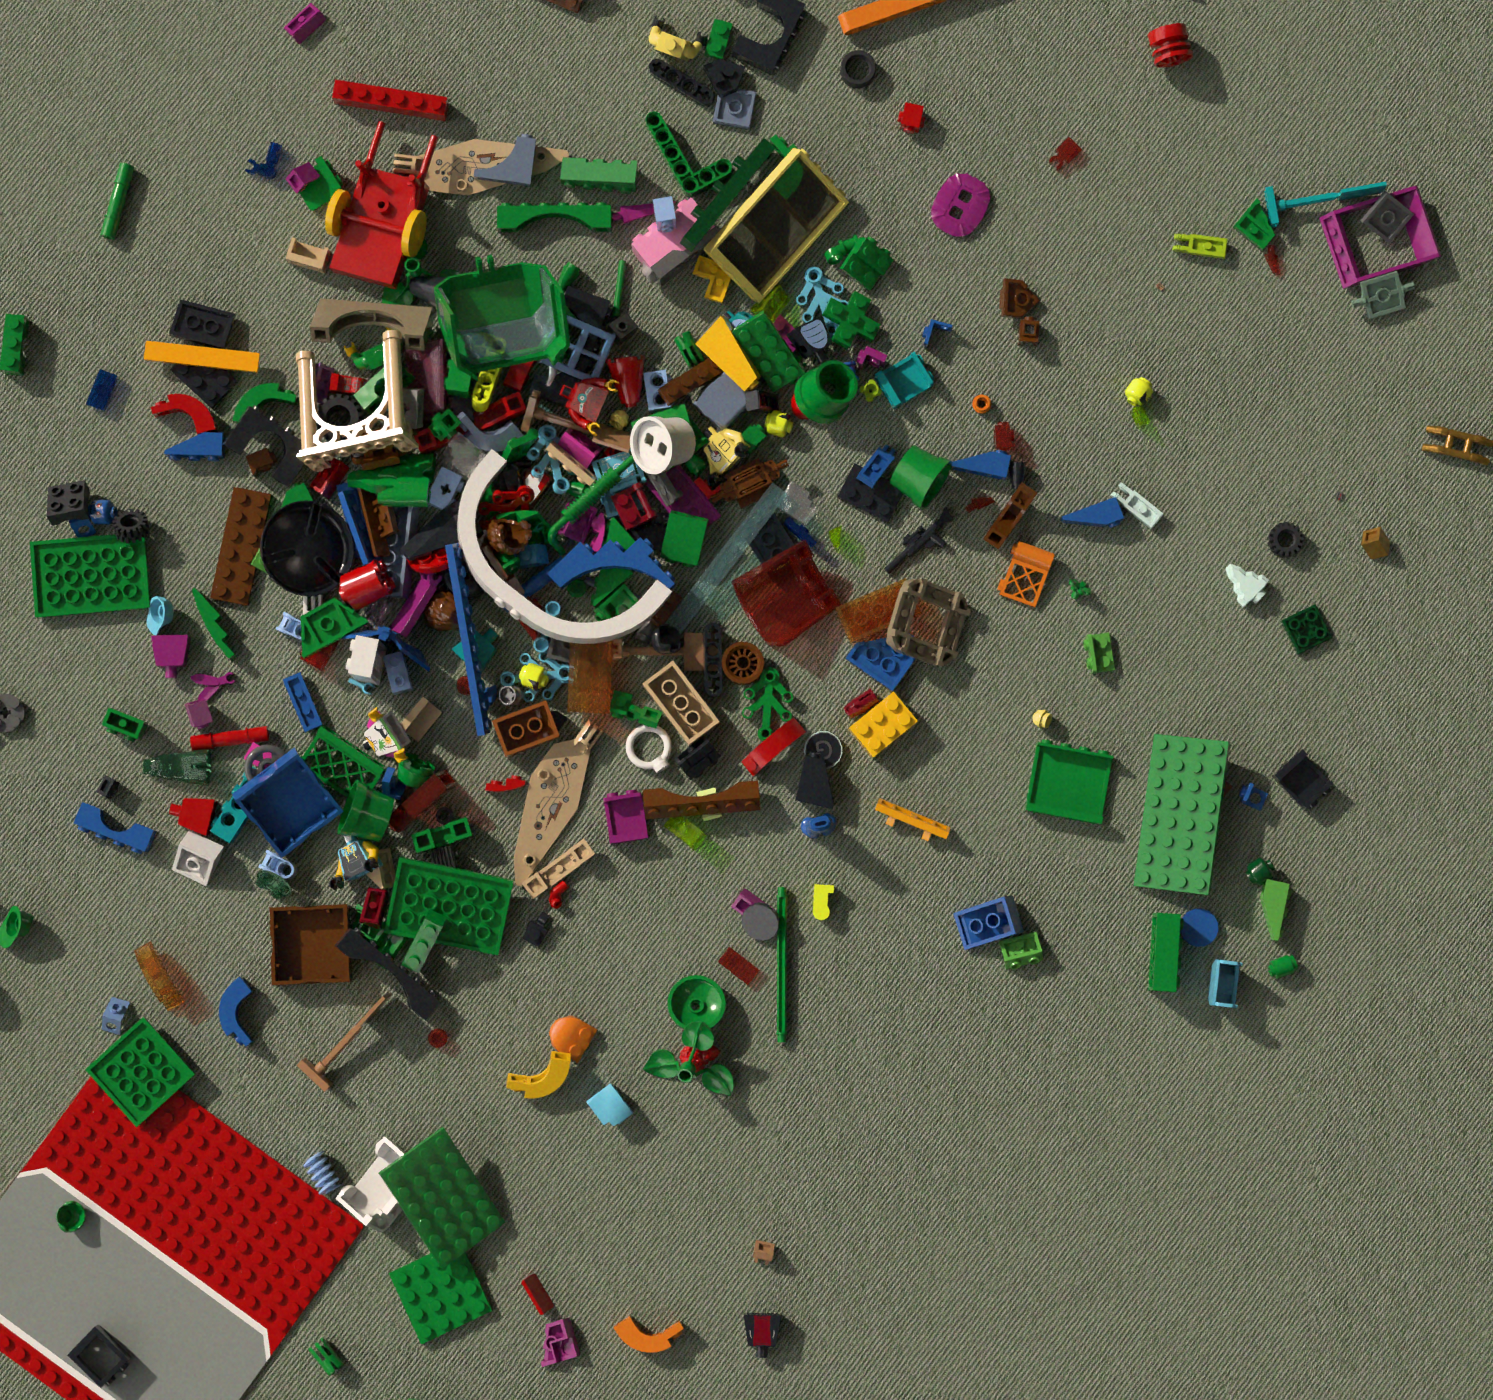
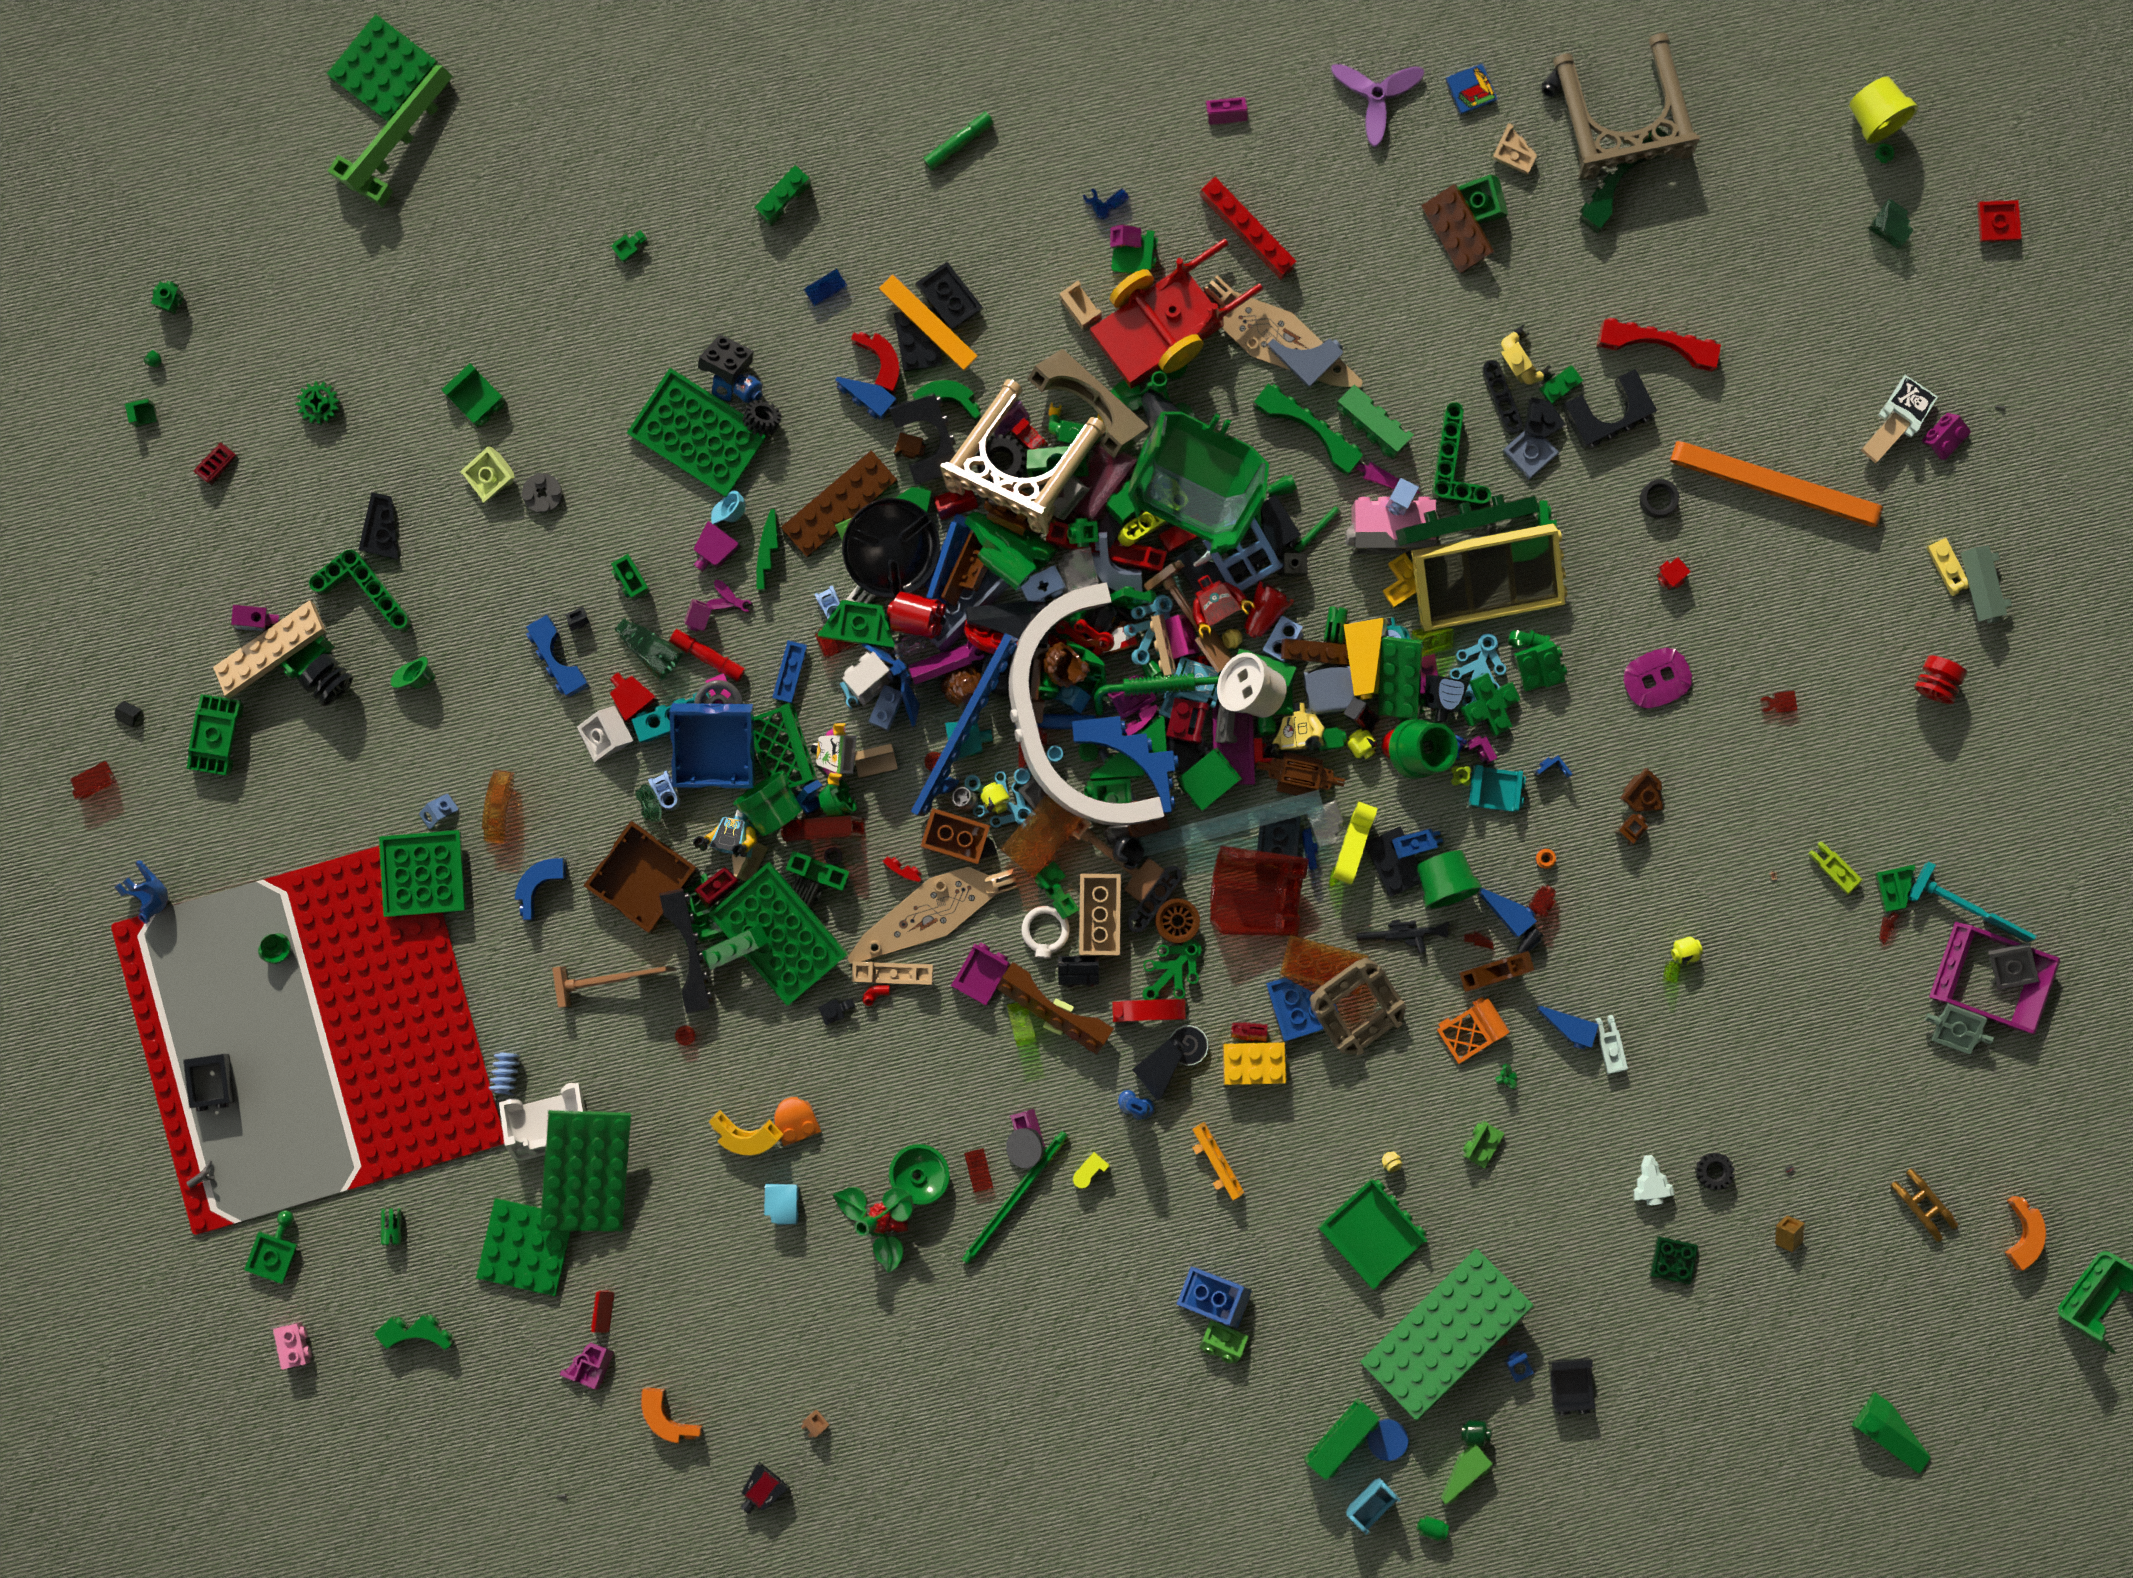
camera: 40 degrees right, 0 degrees up
none -> neon yellow beam [1332,801,1378,885]

